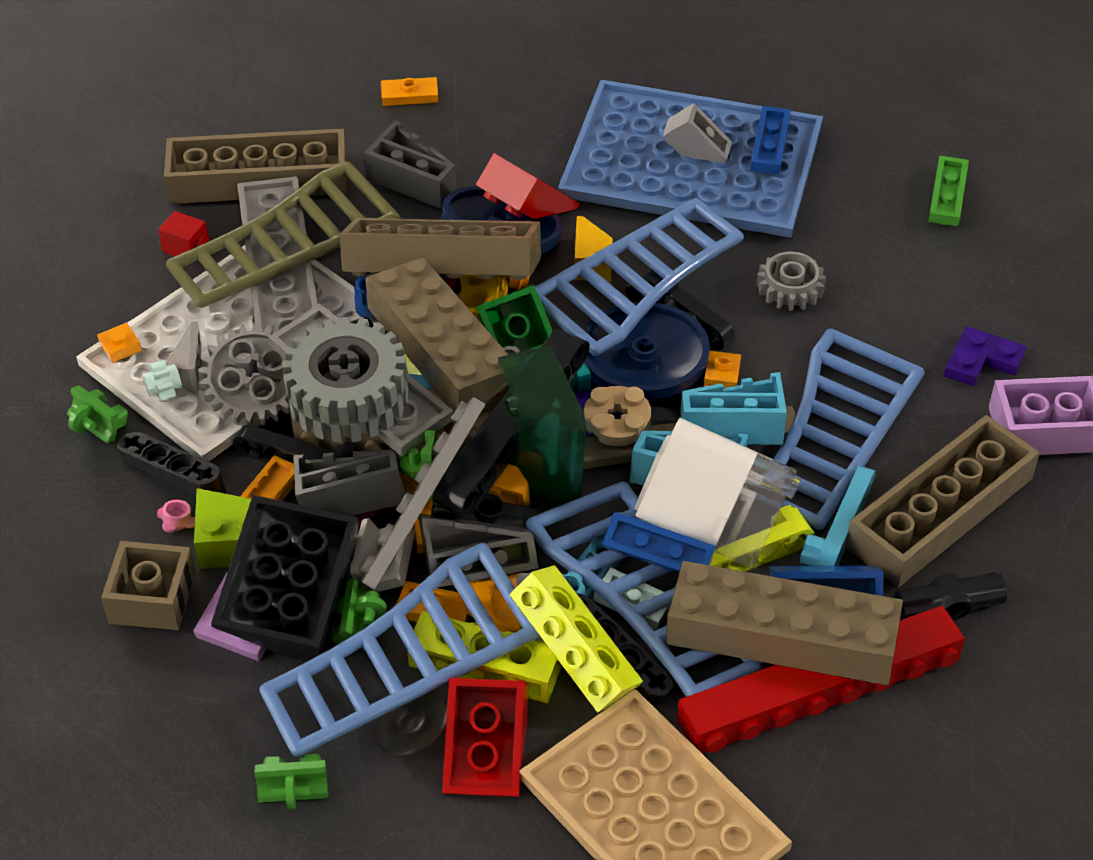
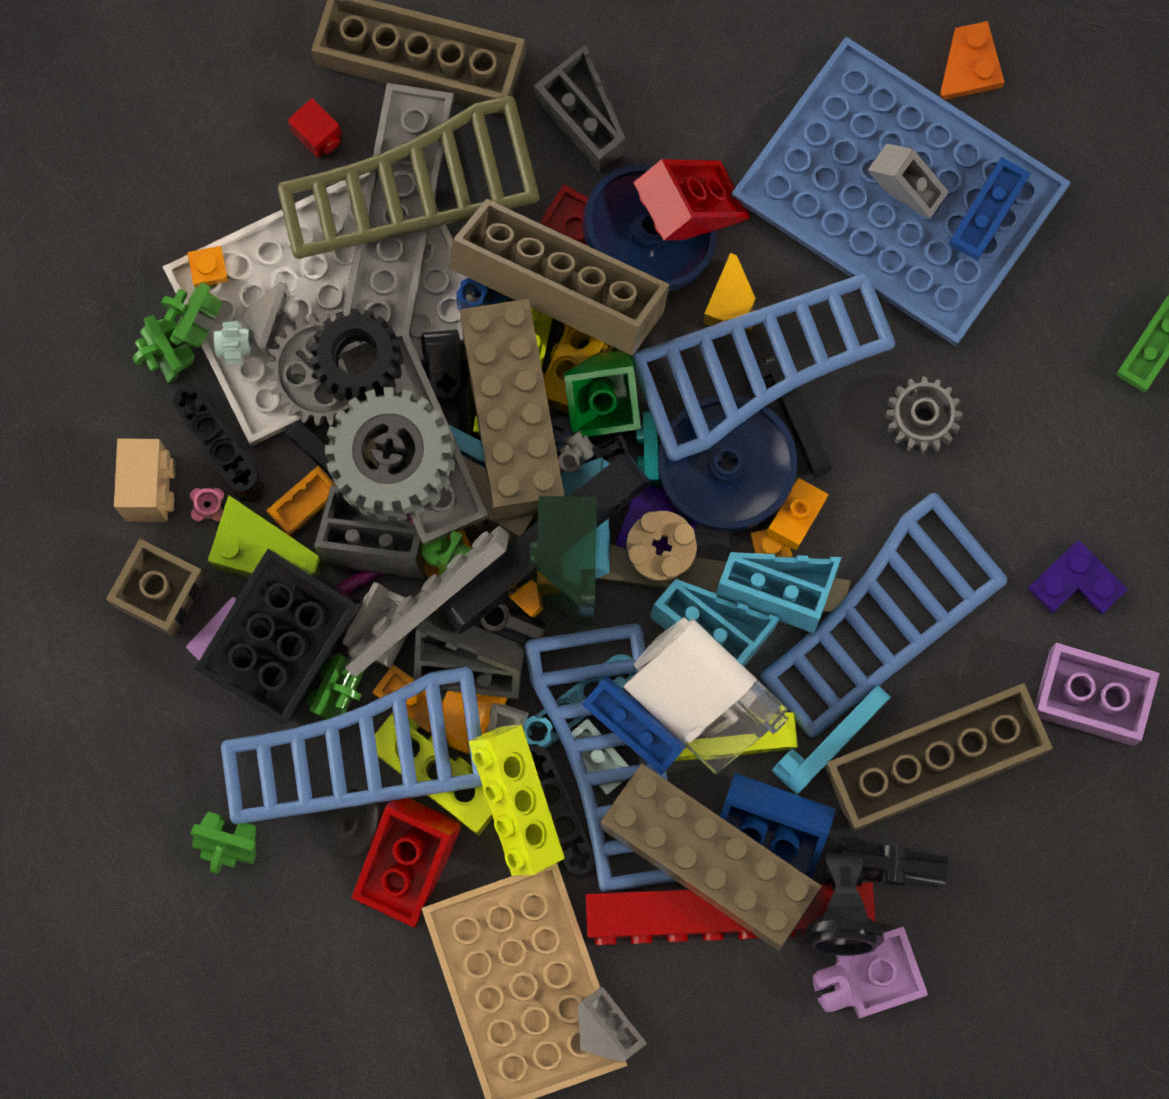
camera: 25 degrees right, 30 degrees up
none -> tan brick [114,439,176,522]
none -> bright green hips [161,282,223,348]
none -> black tyre [310,309,404,402]
none -> light grey slope [578,986,647,1063]
none -> black piece [804,853,884,956]
none -> lavender plate [813,926,928,1019]
none -> orange wing [939,21,1005,100]

